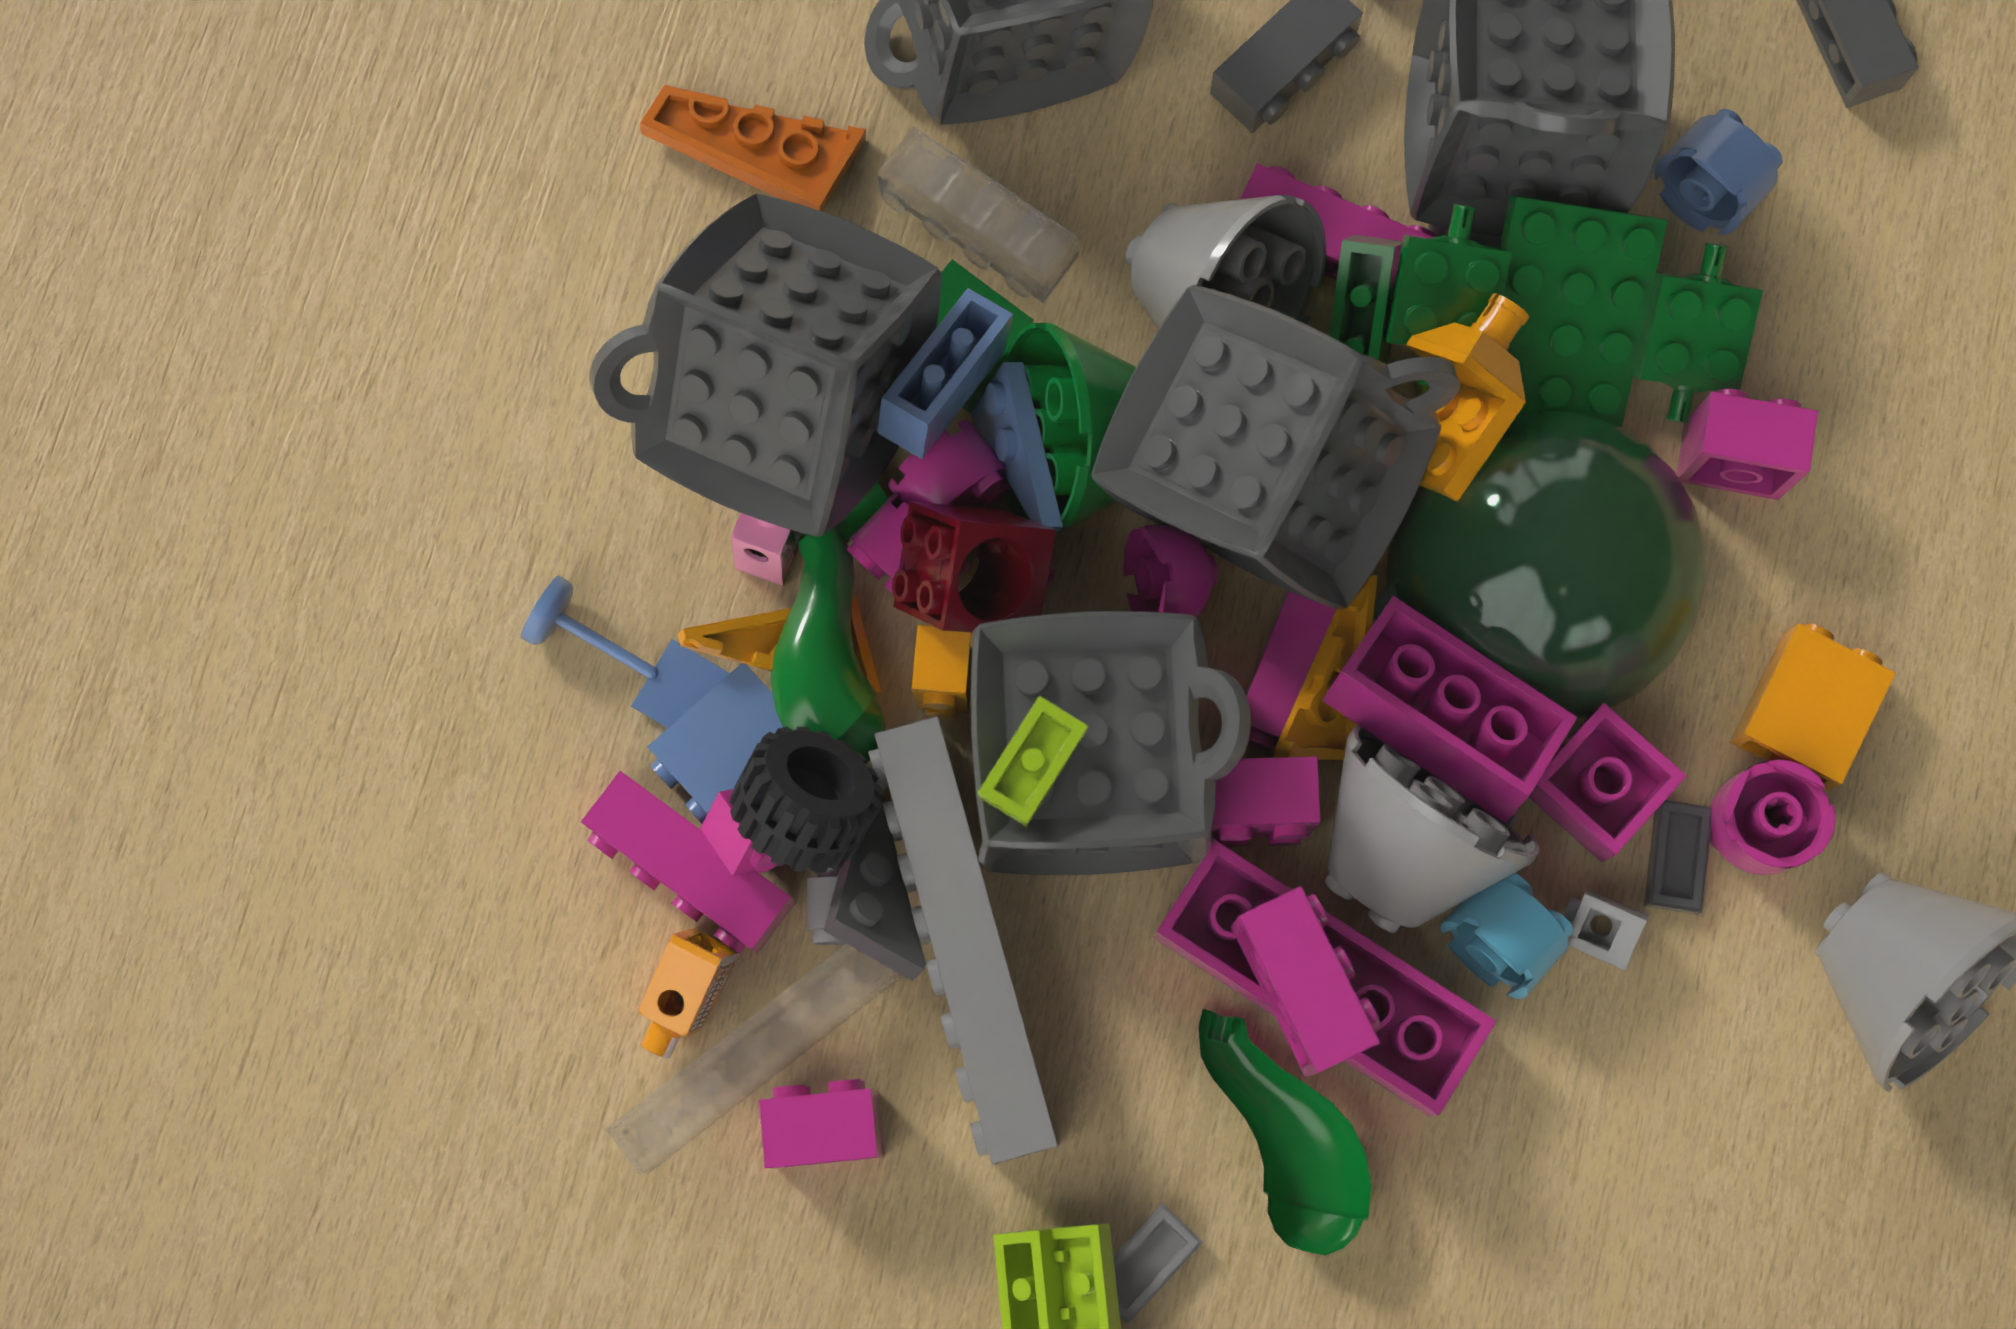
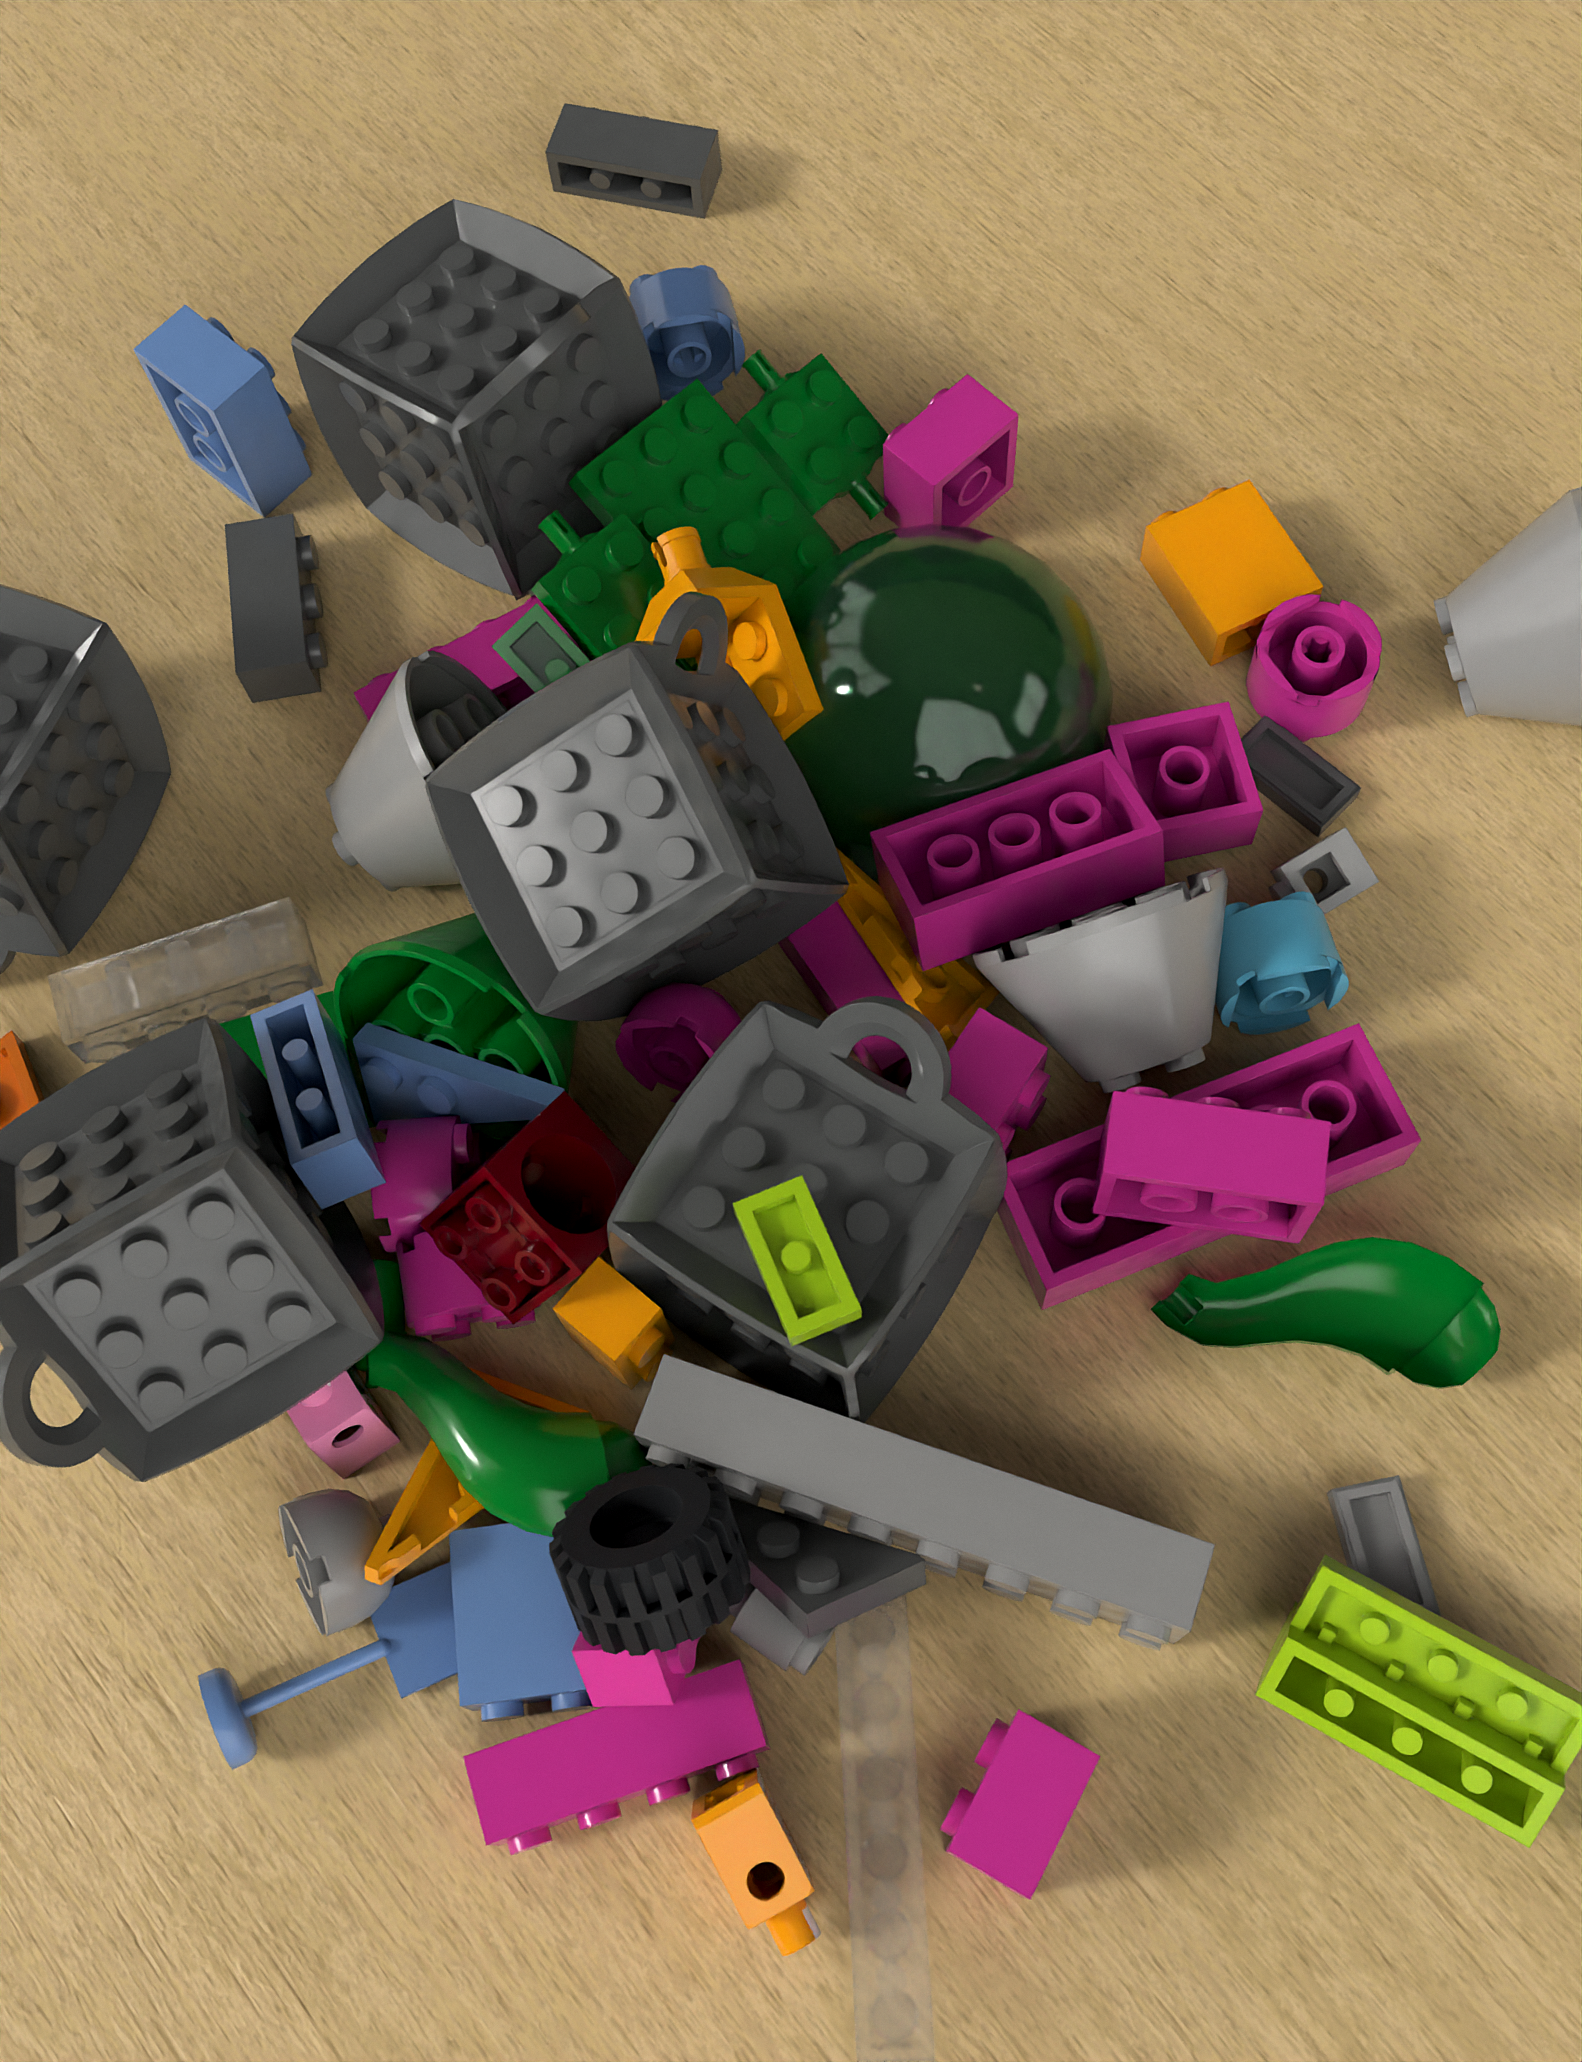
camera: 50 degrees left, 10 degrees down
none -> light grey cylinder [278,1489,395,1637]

